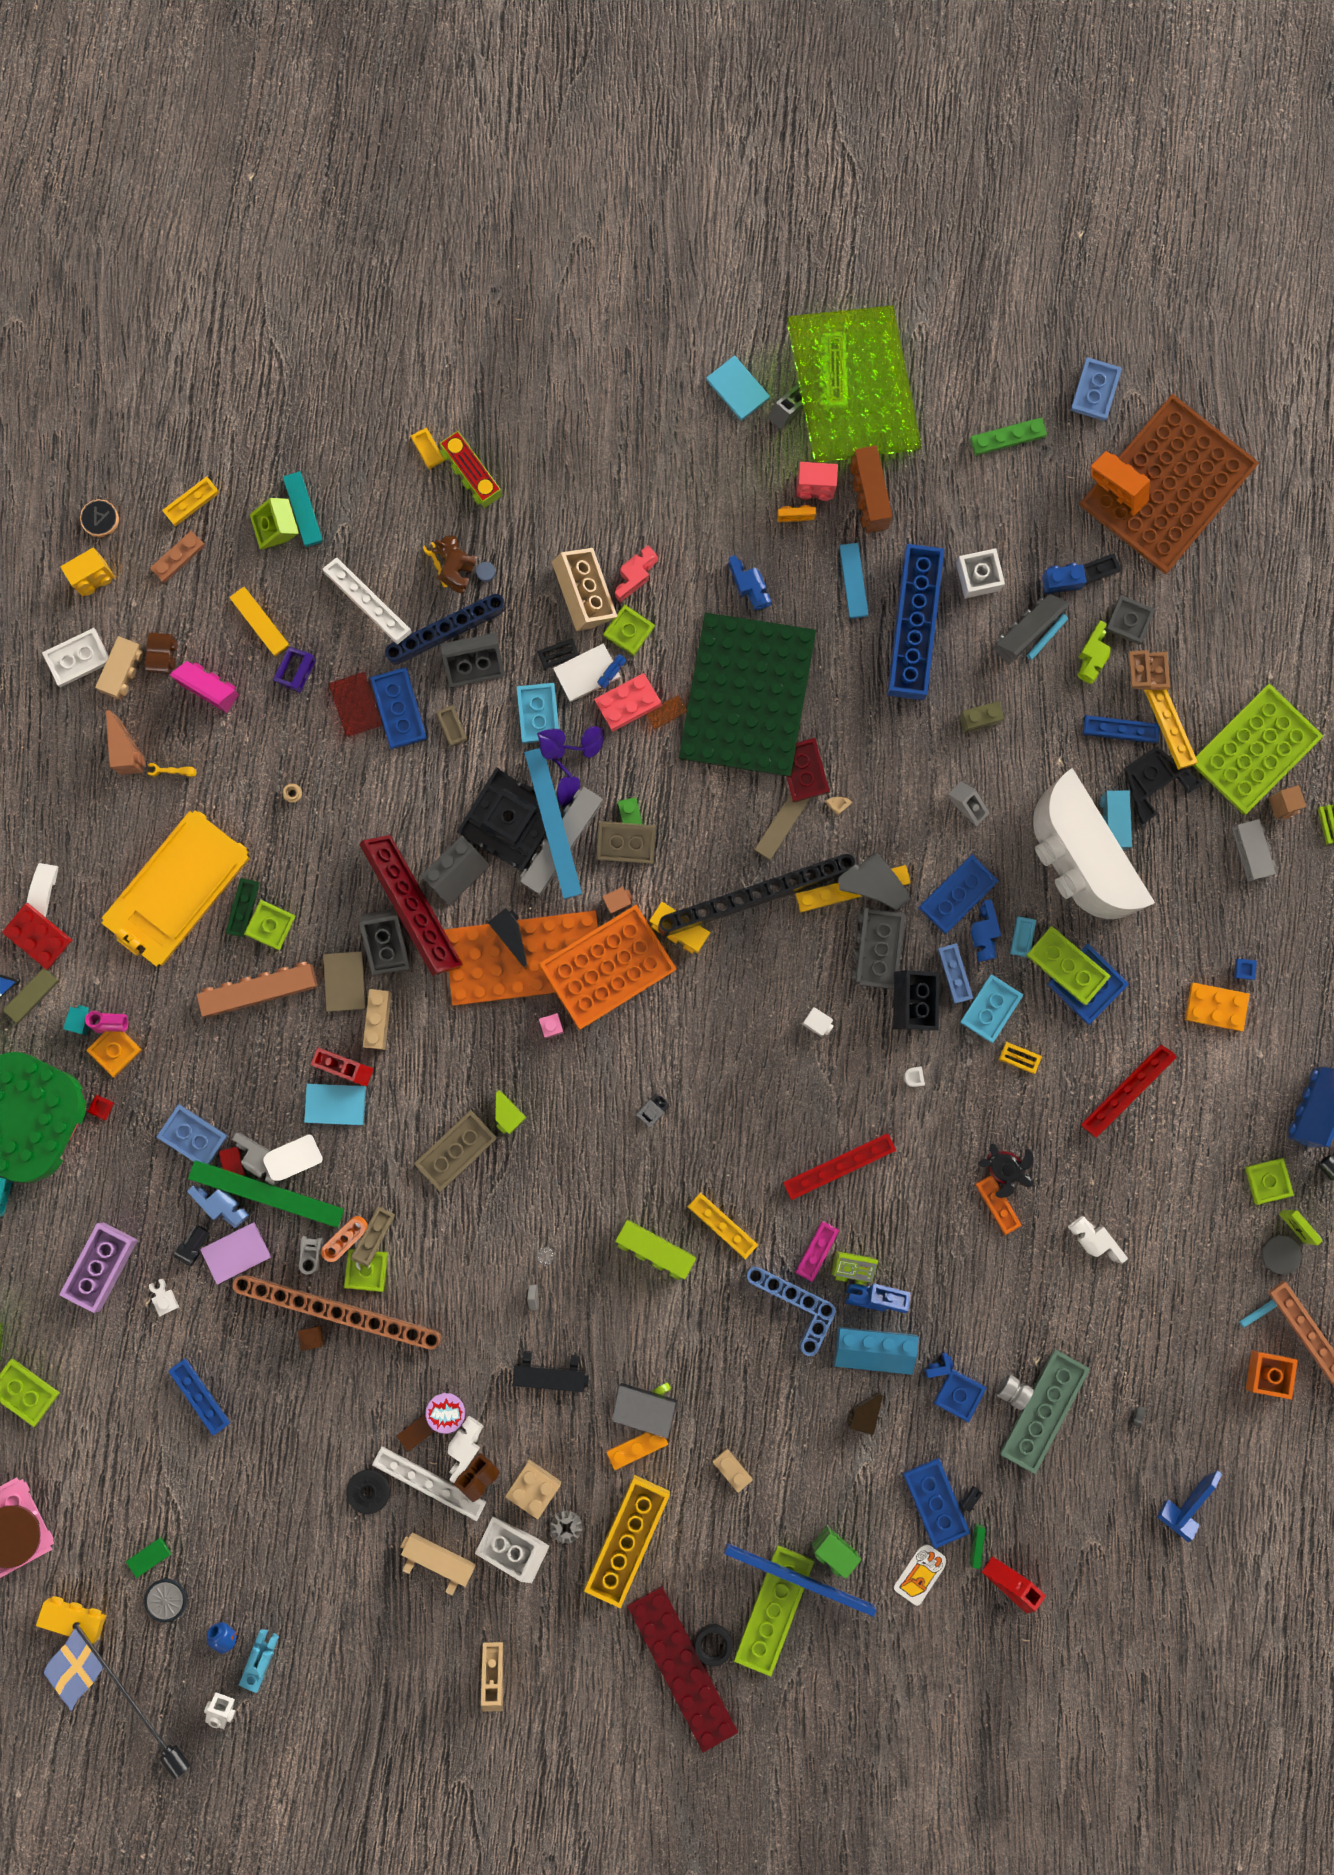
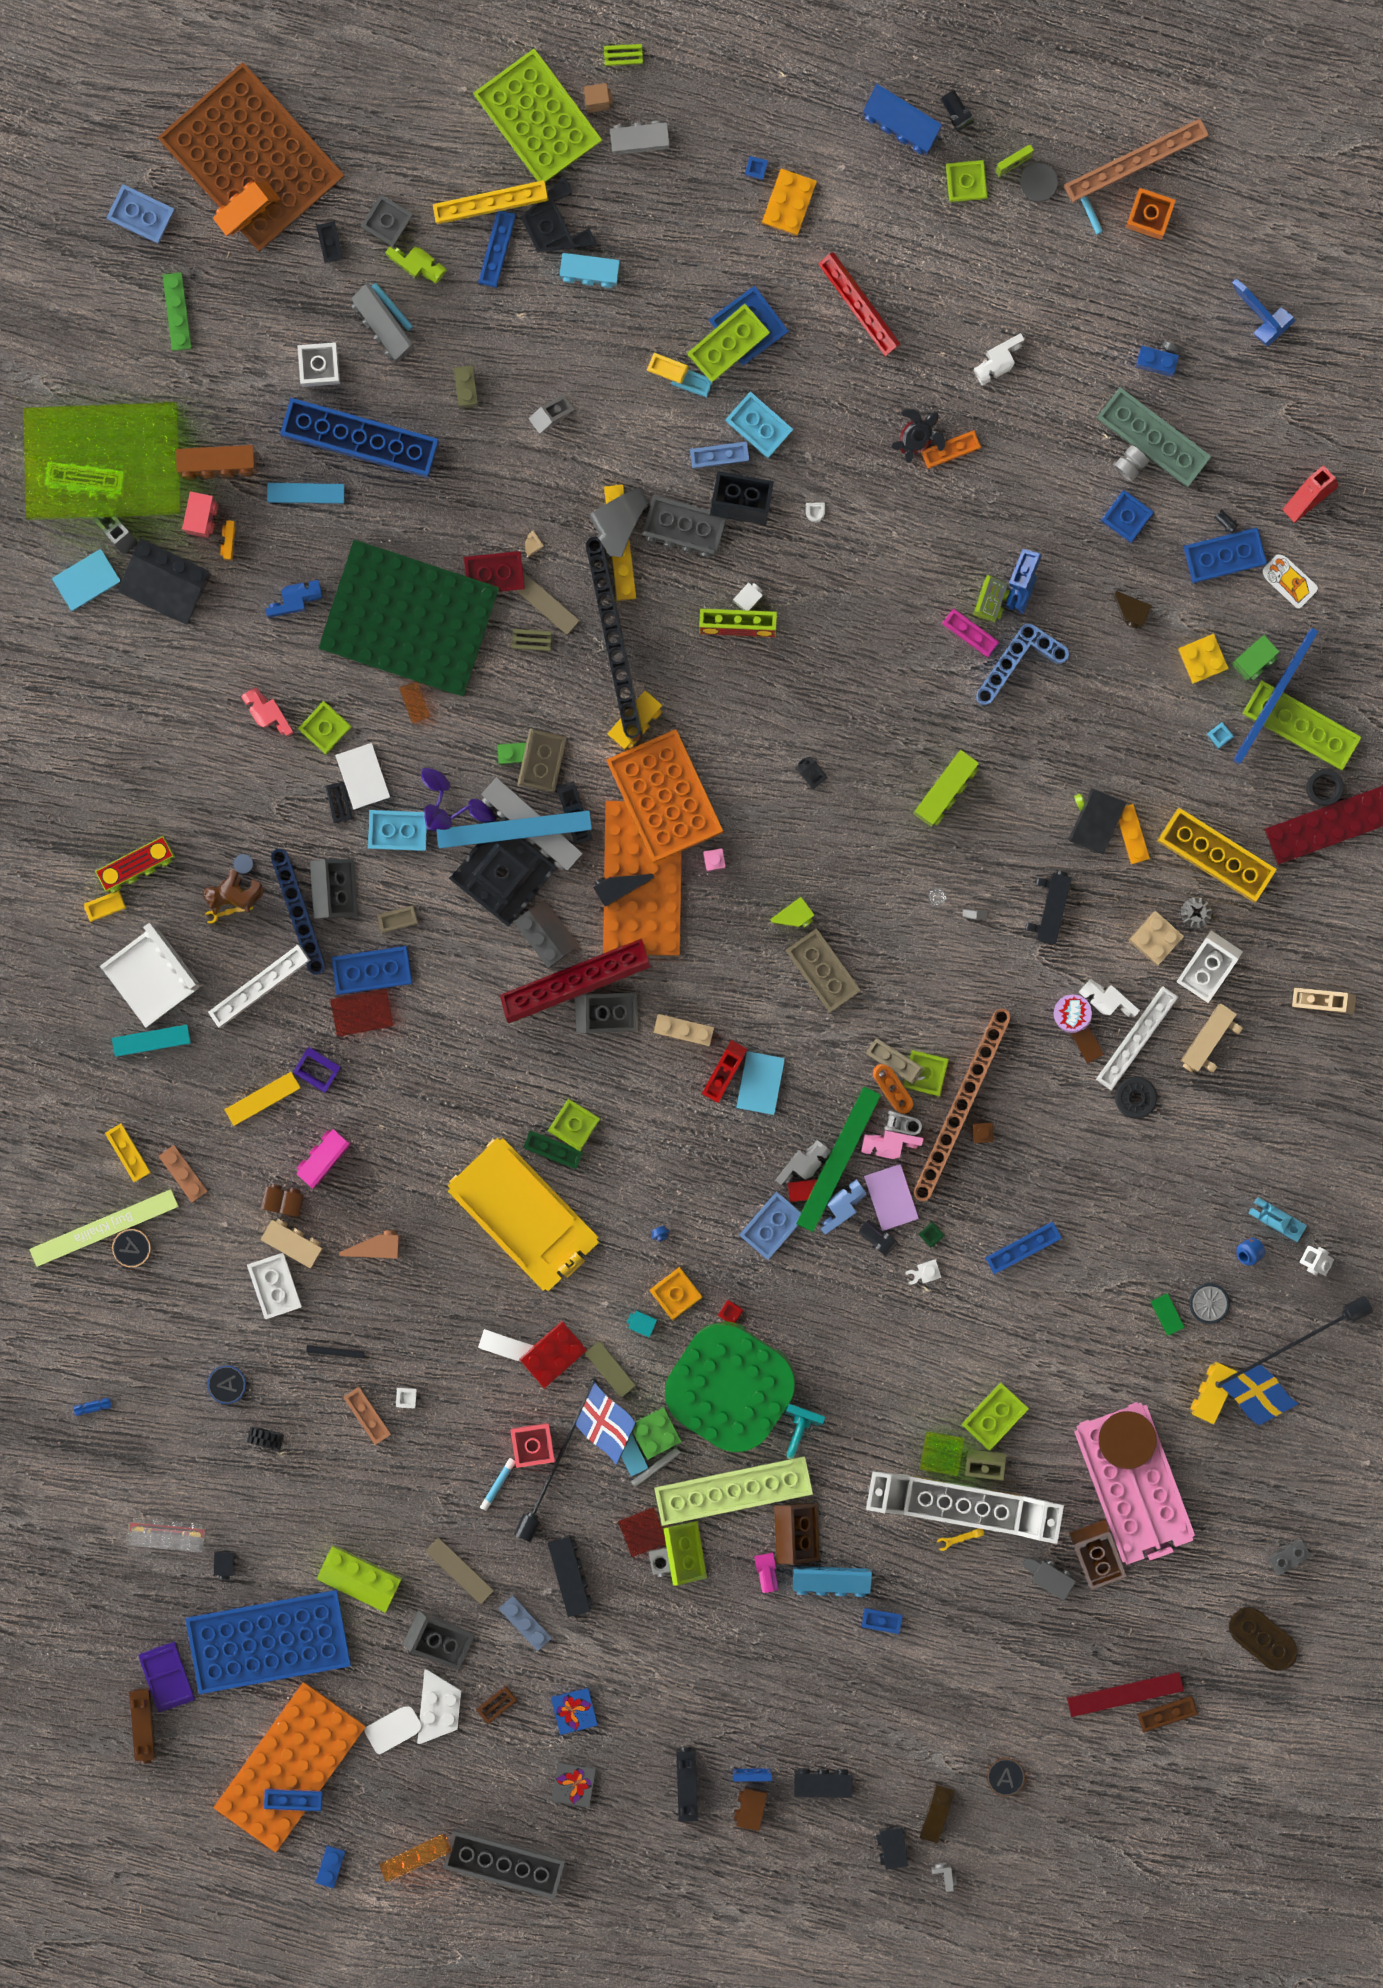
camera: 75 degrees left, 5 degrees up
lavender brick [59,1222,138,1313] -> none
yellow brick [60,547,115,597] -> none
dark pink piece [85,1011,129,1033] -> none
yellow piece [147,763,196,777] -> none
nougat brick [197,962,319,1018] -> none
lime slope [250,498,299,549] -> none
white sticker [263,1135,323,1181] -> none
tan plate [283,784,302,803] -> none
dark tan tile [323,951,366,1012] -> none
reddish brown brick [454,1454,500,1502] -> none
tan slope [552,548,618,631] -> none
coral plate [594,673,662,732] -> none
blue axle [597,654,626,688] -> none
nougat brick [602,887,633,916] -> none
yellow tile [687,1192,758,1260] -> none
tan plate [712,1448,753,1493] -> none
red plate [783,1133,897,1200] -> none
dark azure slope [834,1327,919,1375] -> none
blue tile [918,854,999,934] -> none
blue bracket [924,1352,953,1378] -> none
green tile [969,1524,986,1569] -> none
blue plate [970,899,1001,962] -> none
yellow tile [998,1042,1042,1074] -> none
white brick [1033,768,1155,919] -> none
blue brick [1042,563,1086,594] -> none
medium nougat slope [1129,650,1170,690] -> none
none -> yellowish green tile [29,1189,179,1267]
none -> white bracket [100,923,202,1028]
none -> black slope [118,538,212,625]
none -> black bar [306,1345,365,1359]
none -> olive tile [512,629,552,651]
none -> black slope [556,781,593,845]
none -> yellow tile [647,353,689,385]
none -> blue plate [651,1226,670,1242]
none -> lime brick [699,609,777,637]
none -> bright pink plate [861,1130,923,1159]
none -> dark green tile [918,1221,945,1248]
none -> blue brick [1135,346,1179,377]
none -> yellow plate [1178,634,1228,684]
none -> medium azure tile [1207,722,1234,749]

